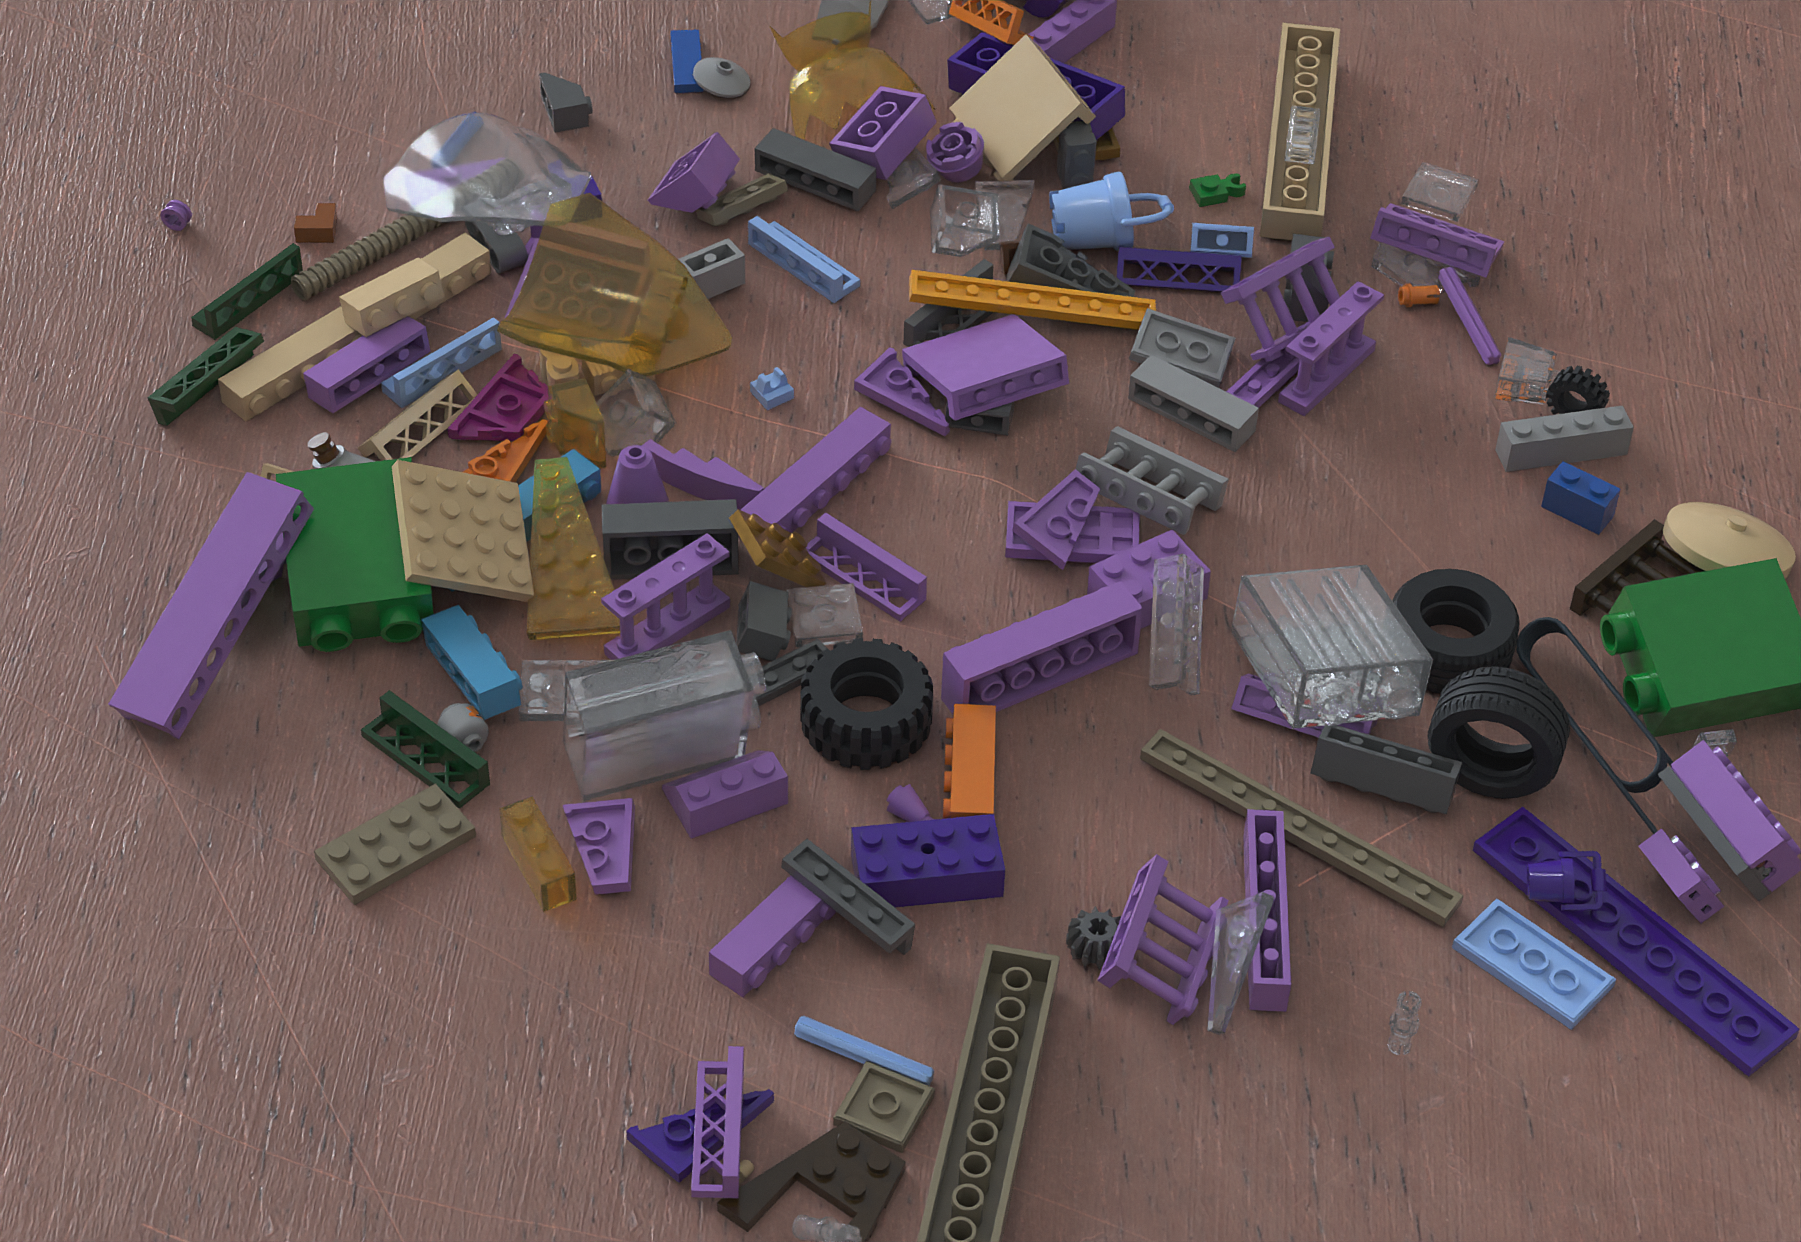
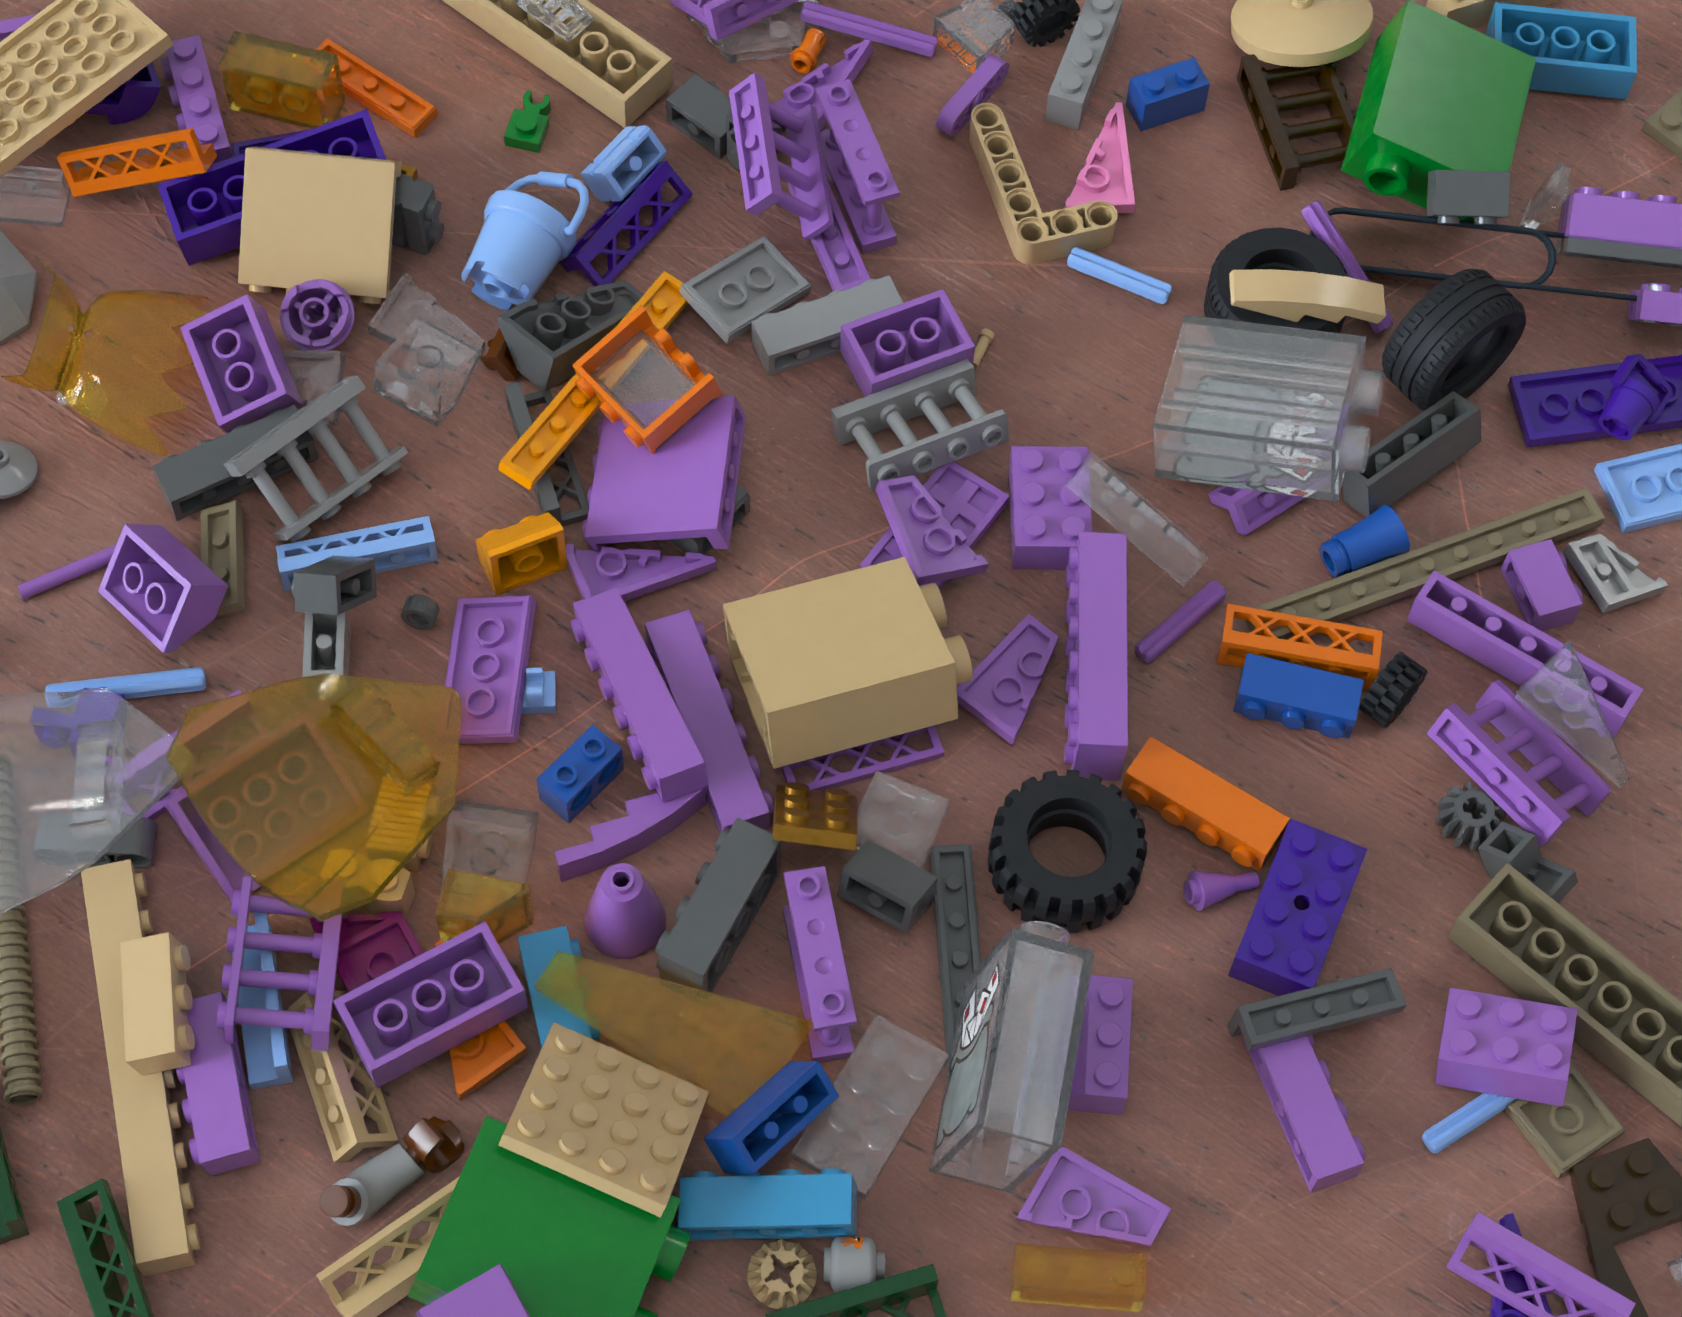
camera: 60 degrees left, 15 degrees up
none -> medium lavender bar [17,544,116,600]
none -> light blue axle [45,667,206,707]
none -> medium lavender fence [217,876,345,1051]
none -> clear yellow brick [219,31,346,129]
none -> light grey fence [223,375,408,542]
none -> dark grey brick [291,556,377,615]
none -> orange tile [304,38,438,138]
none -> medium lavender brick [333,921,528,1088]
none -> dark grey axle [401,594,440,630]
none -> medium lavender tile [437,595,536,745]
none -> light orange slope [475,512,568,596]
none -> blue brick [537,724,624,824]
none -> medium lavender brick [570,587,708,803]
none -> window [572,305,723,455]
none -> blue brick [703,1061,839,1175]
none -> tan brick [723,557,973,769]
none -> tan gear [747,1238,817,1309]
none -> medium lavender wing [771,39,873,132]
none -> medium lavender brick [840,289,975,397]
none -> medium lavender beam [936,54,1009,137]
none -> medium lavender wing [957,614,1059,746]
none -> tan beam [969,103,1118,265]
none -> tan piece [973,328,995,369]
none -> bright pink wing [1064,102,1135,213]
none -> light blue axle [1067,247,1172,304]
none -> medium lavender axle [1134,580,1227,663]
none -> orange fence [1216,603,1383,690]
none -> tan slope [1229,269,1386,324]
none -> blue brick [1233,653,1364,738]
none -> medium lavender axle [1302,201,1393,333]
none -> blue plant [1319,504,1410,578]
none -> black tyre [1359,652,1428,728]
none -> dark grey brick [1427,170,1511,225]
none -> medium lavender brick [1435,988,1578,1107]
none -> dark grey brick [1478,821,1578,903]
none -> medium lavender brick [1500,539,1583,631]
none -> light grey wing [1563,533,1668,613]

